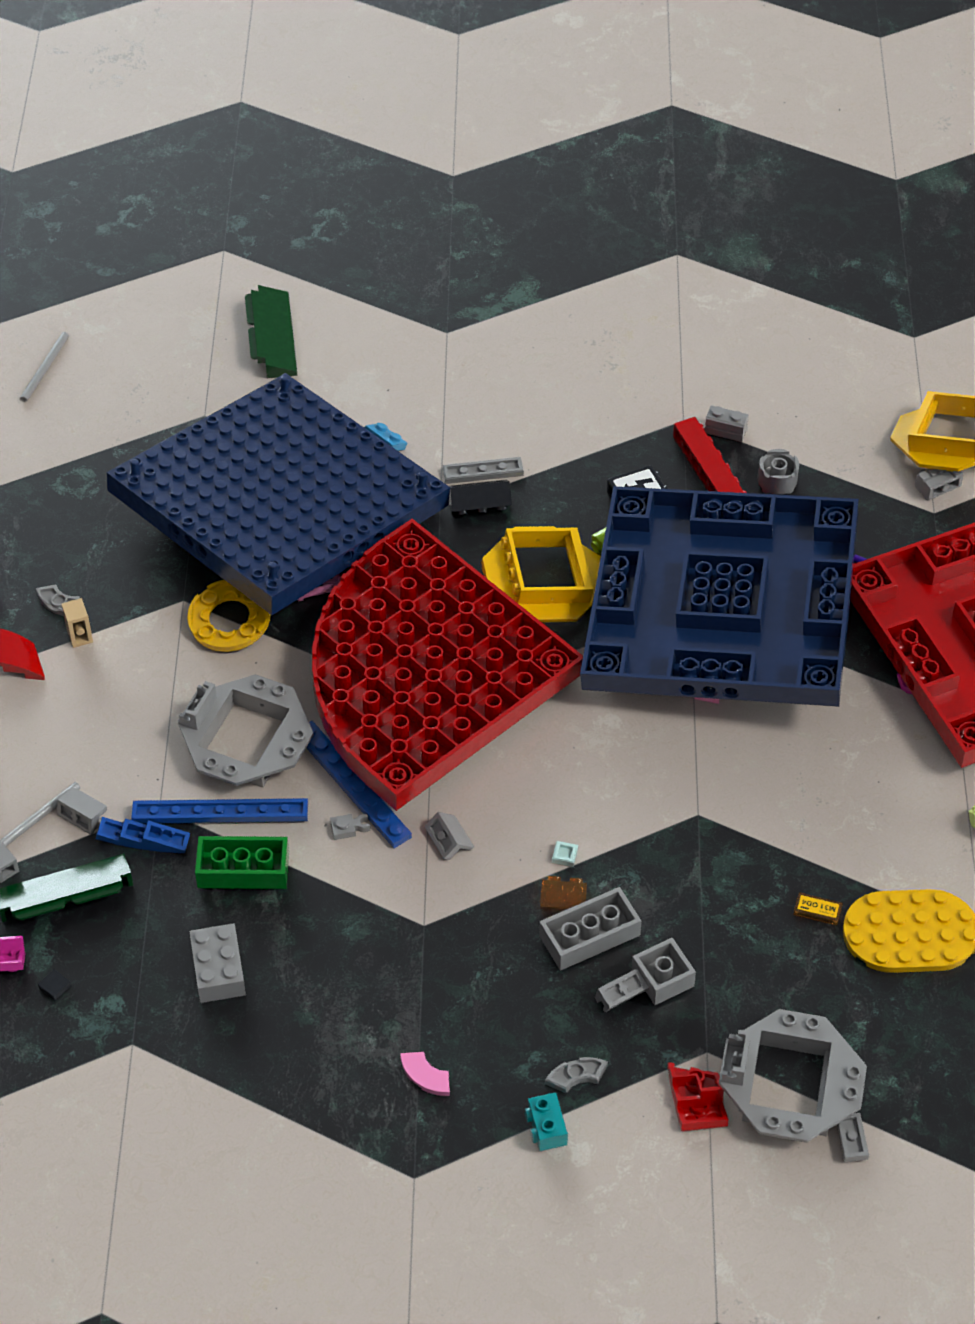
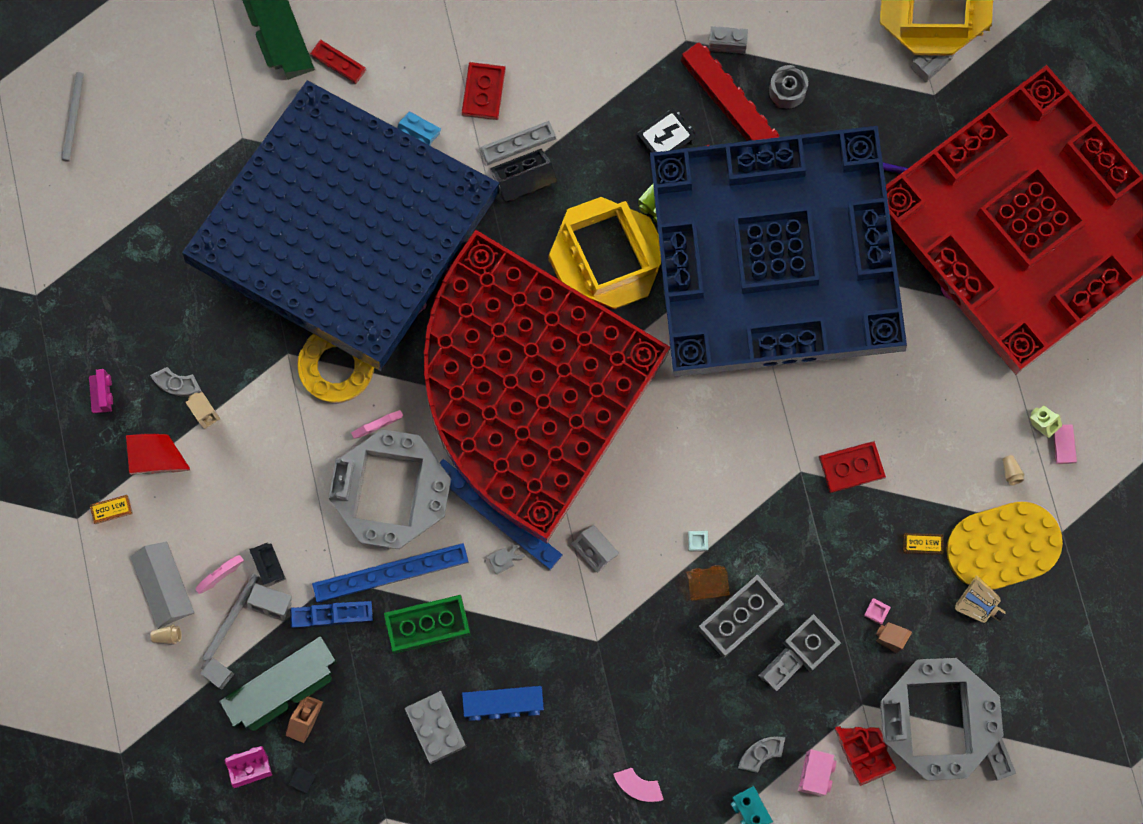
camera: 15 degrees left, 25 degrees up
none -> bright pink tile [196,555,244,594]
none -> black hinge [249,542,286,587]
none -> nougat slope [286,696,323,743]
none -> red tile [310,39,366,84]
none -> bright pink tile [351,410,403,439]
none -> red tile [461,62,506,120]
none -> blue brick [462,686,544,721]
none -> bright pink brick [798,749,837,797]
none -> red tile [819,441,886,493]
none -> bright pink tile [864,598,891,625]
none -> nougat slope [876,622,912,653]
none -> tan torso [955,576,1006,623]
none -> tan cone [1002,455,1025,485]

